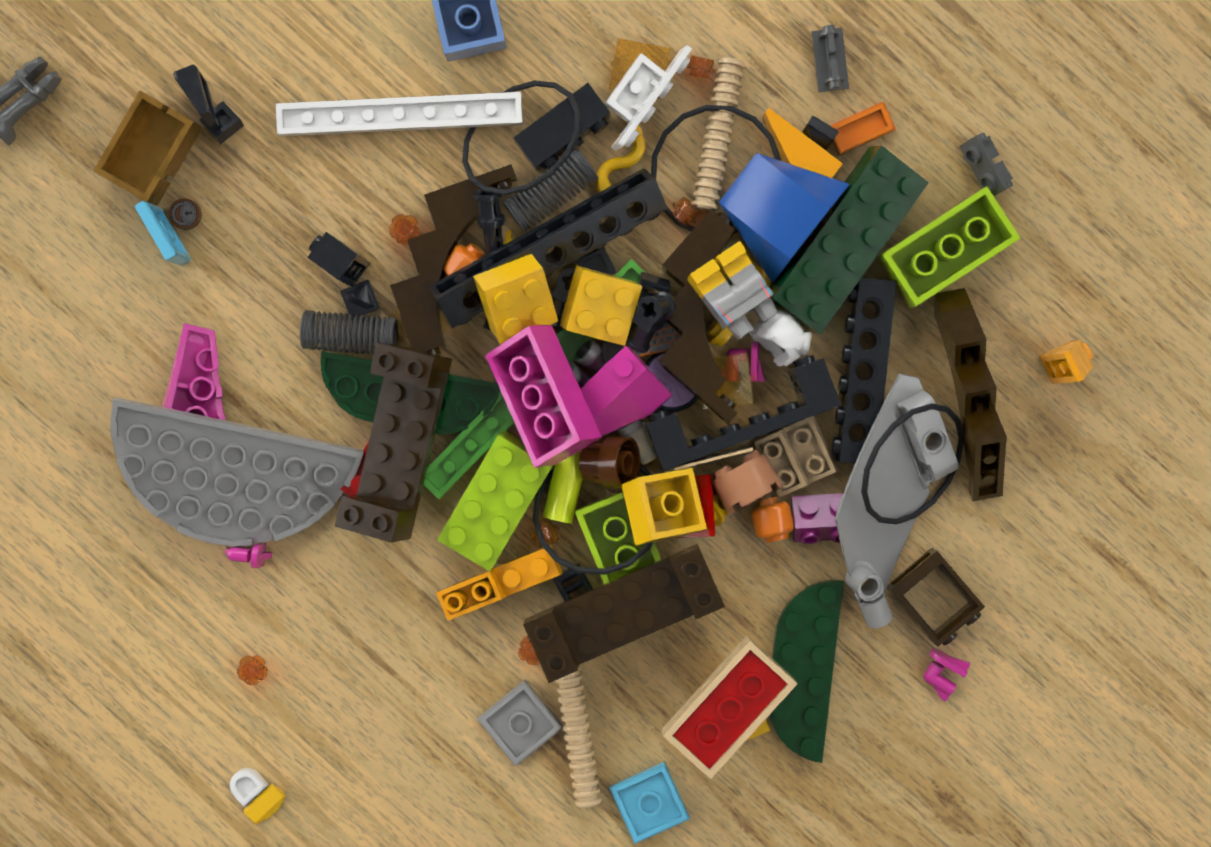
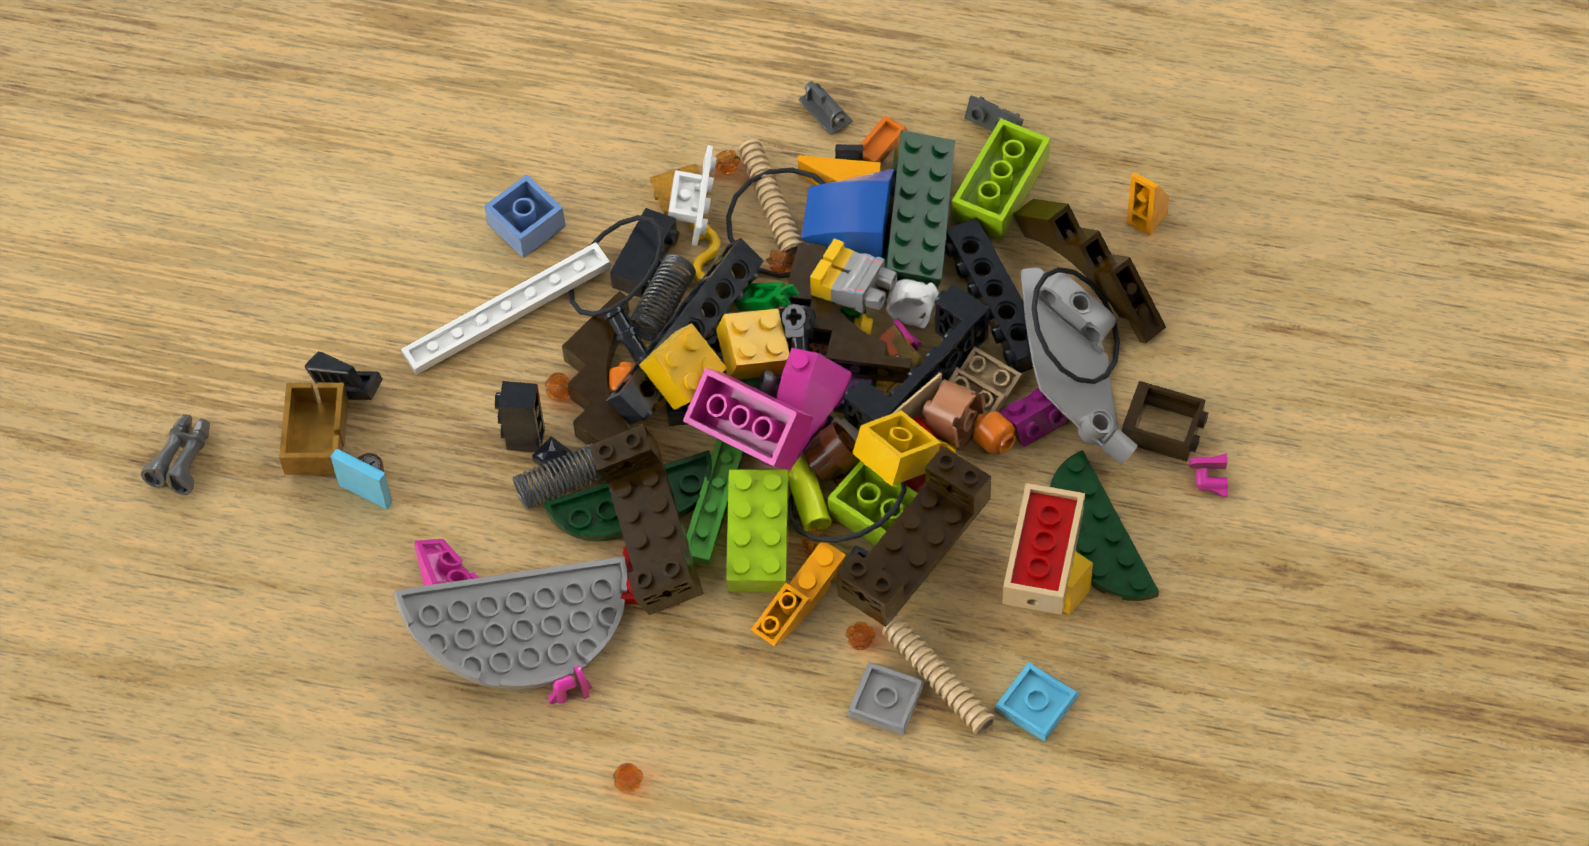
camera: 30 degrees left, 30 degrees down
none -> green plate [734,282,800,311]

